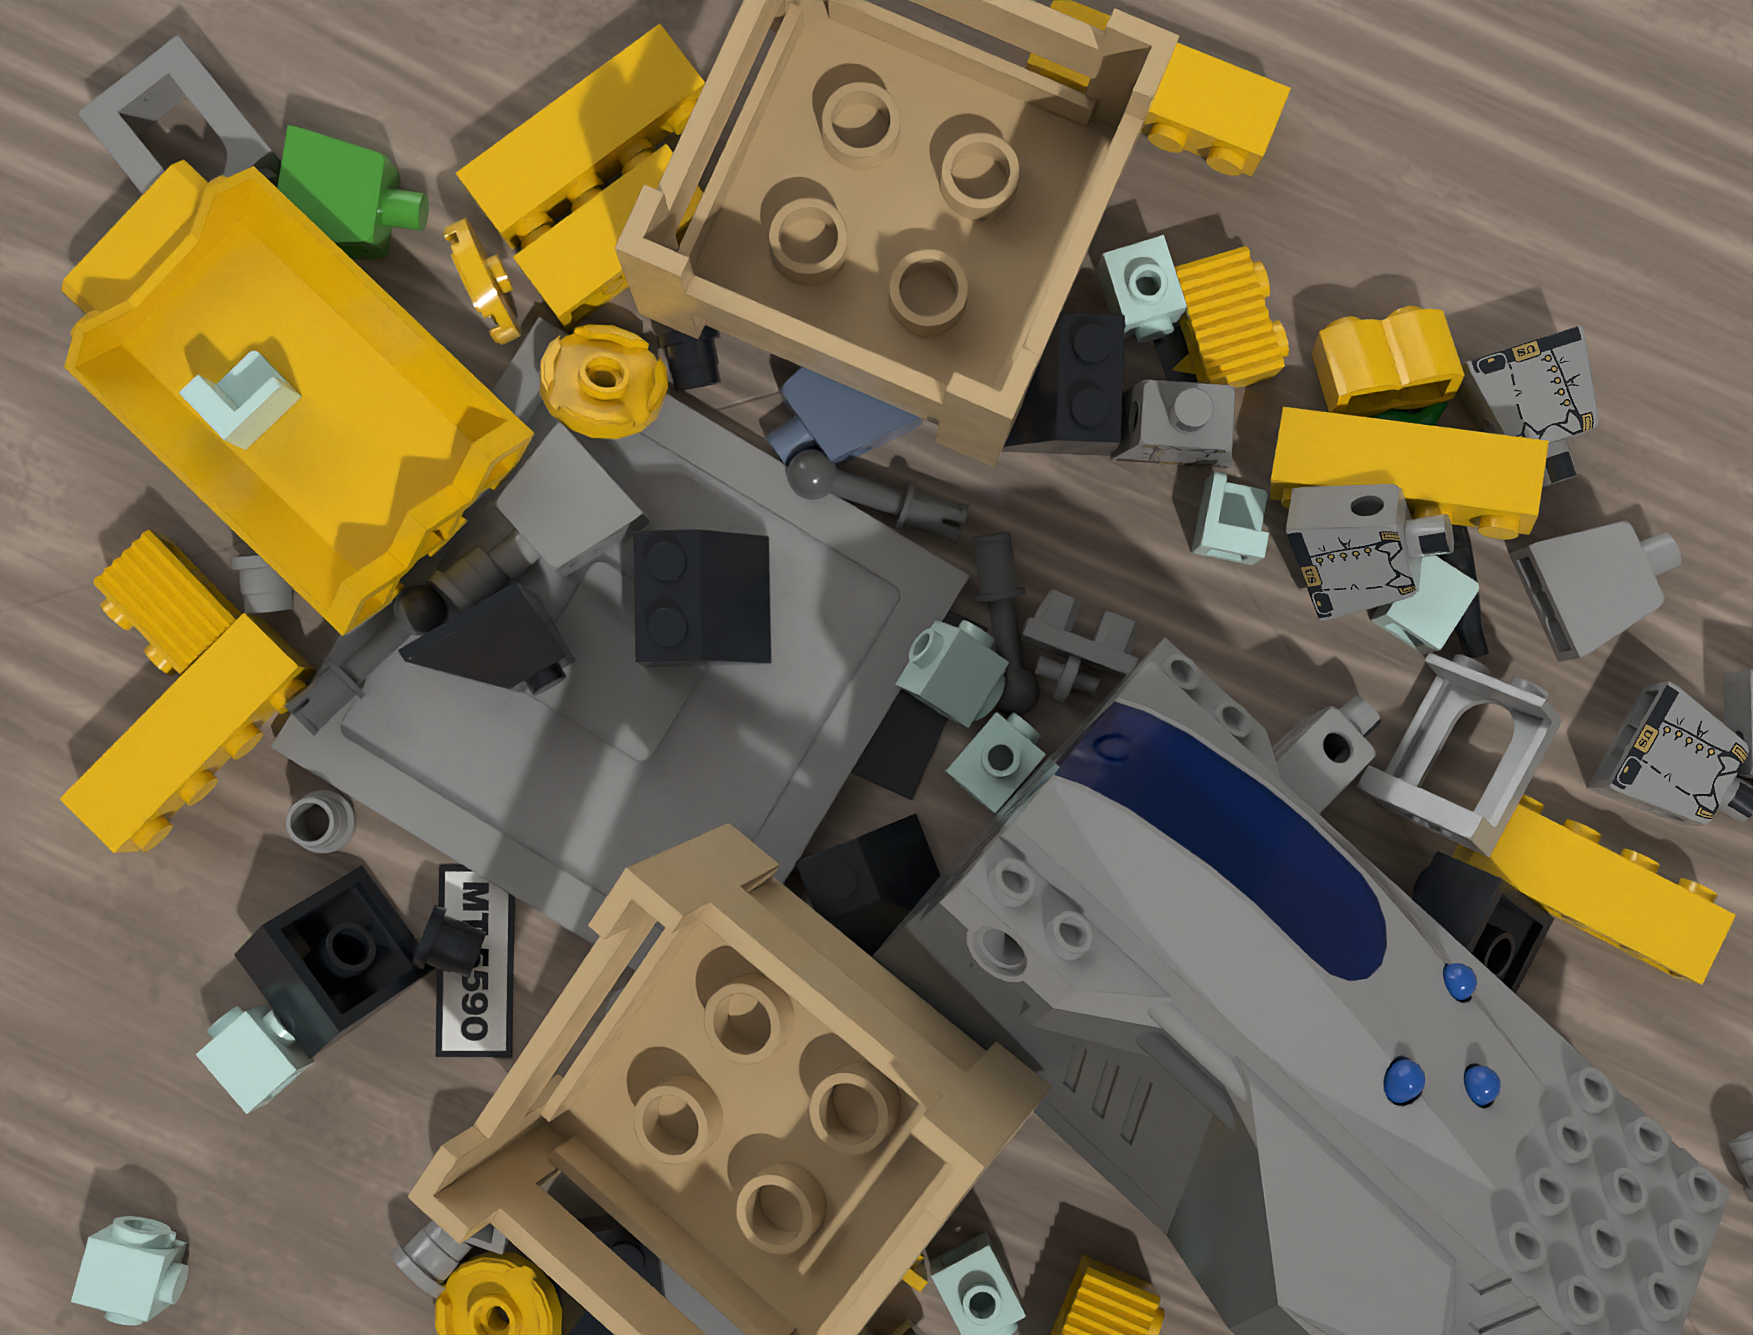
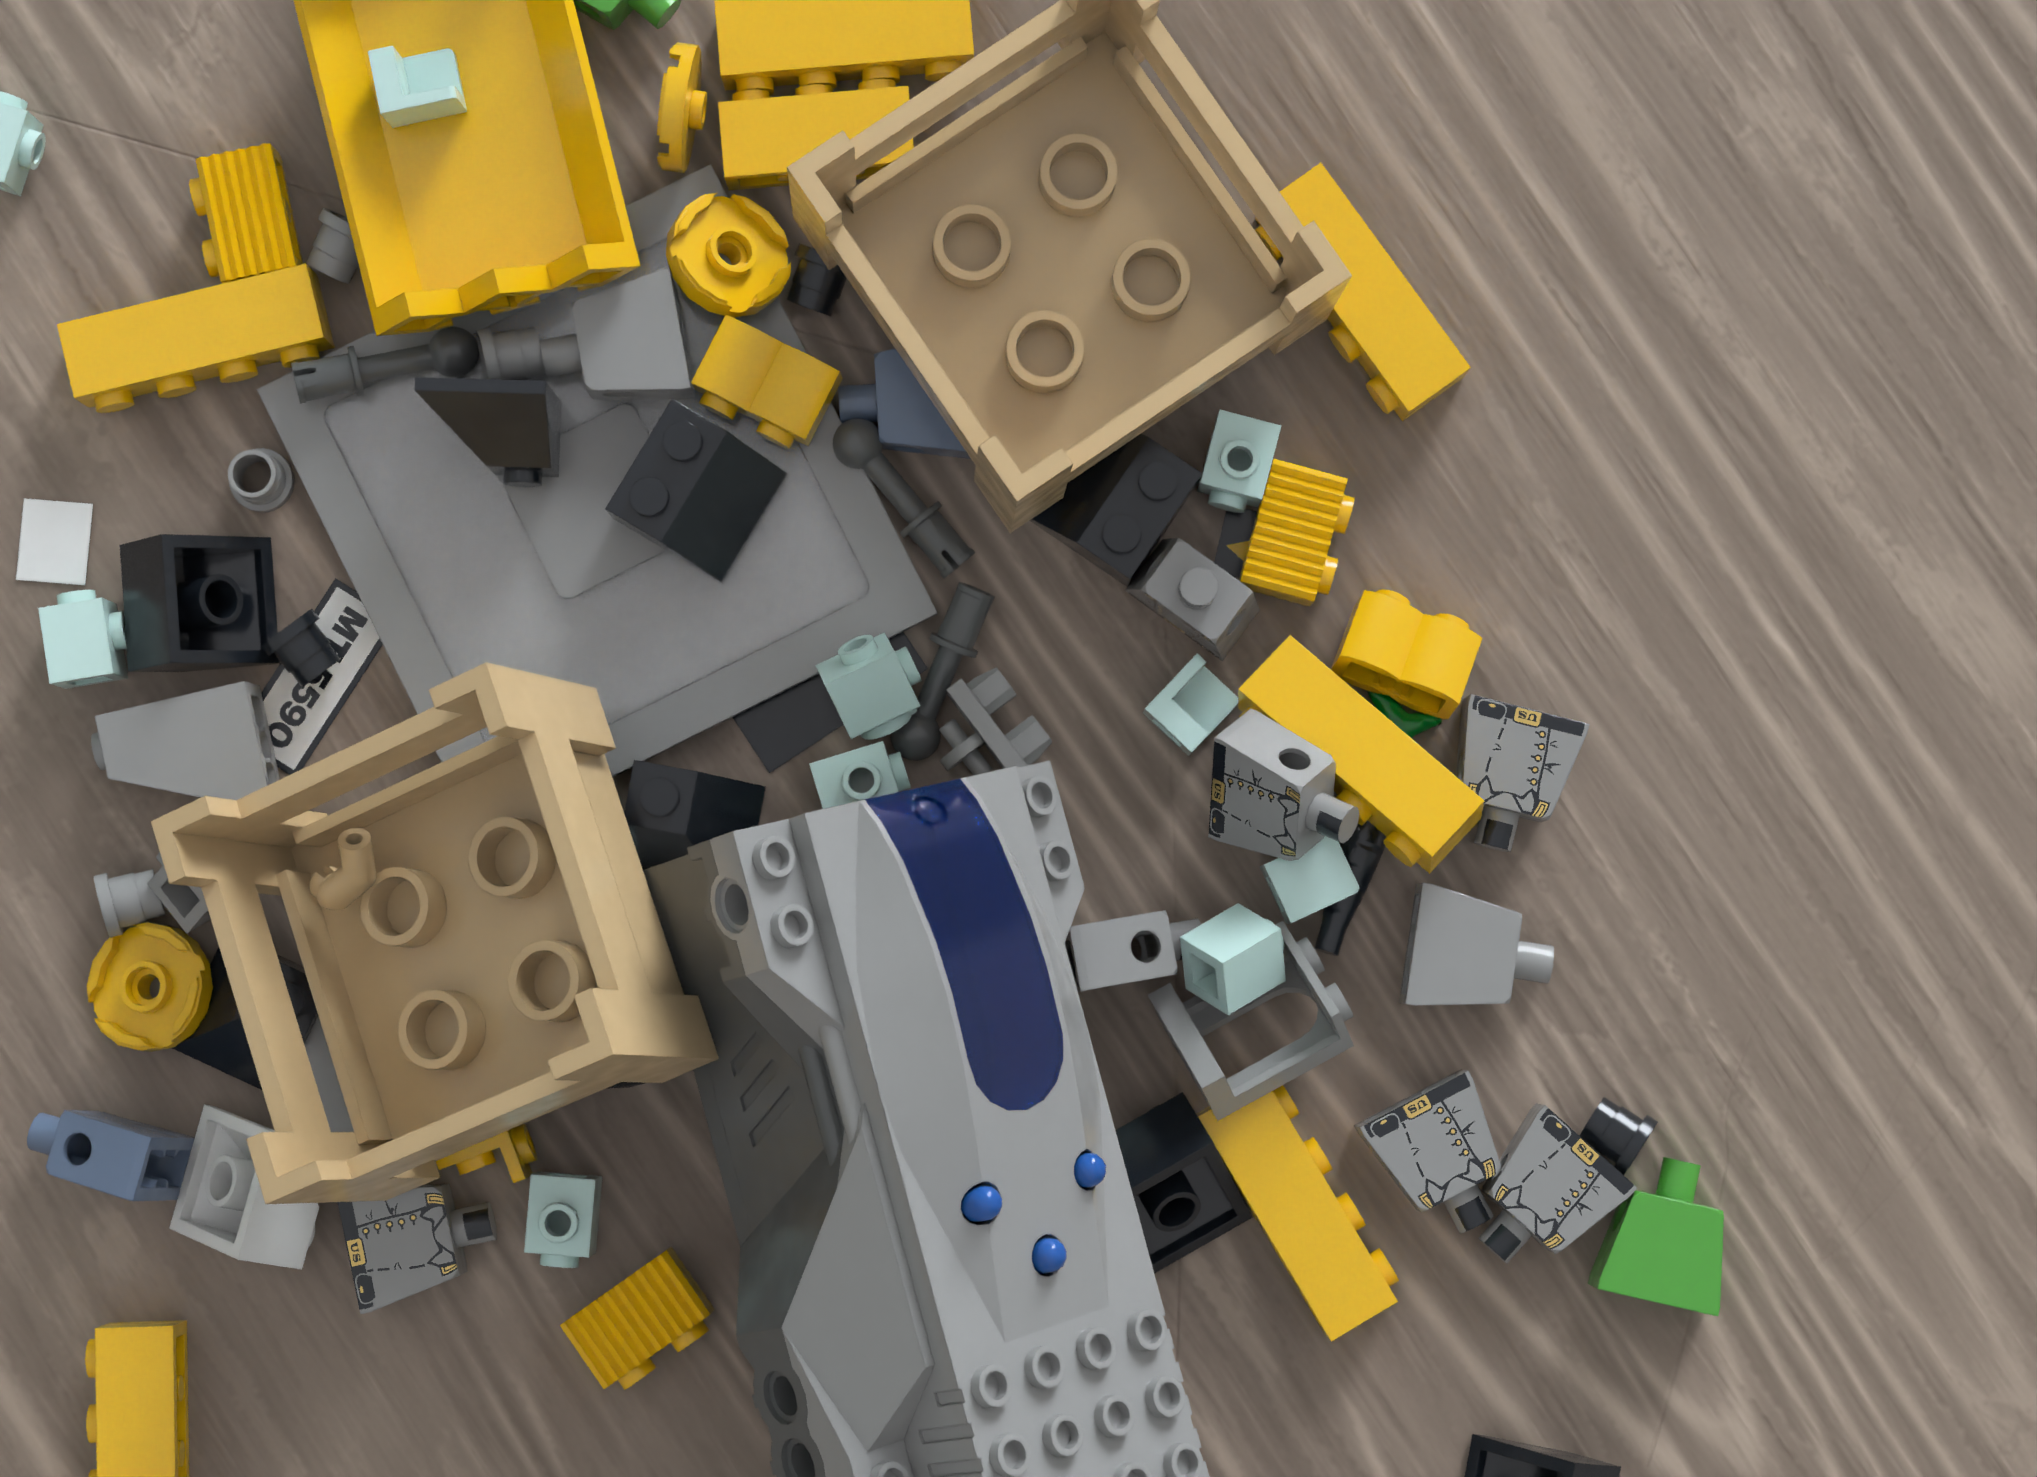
camera: 30 degrees right, 0 degrees up
none -> white sticker [16,498,93,585]
none -> light grey slope [91,681,280,800]
none -> tan arm [309,828,376,910]
none -> yellow brick [691,314,843,449]
none -> light aqua brick [1180,903,1286,1015]

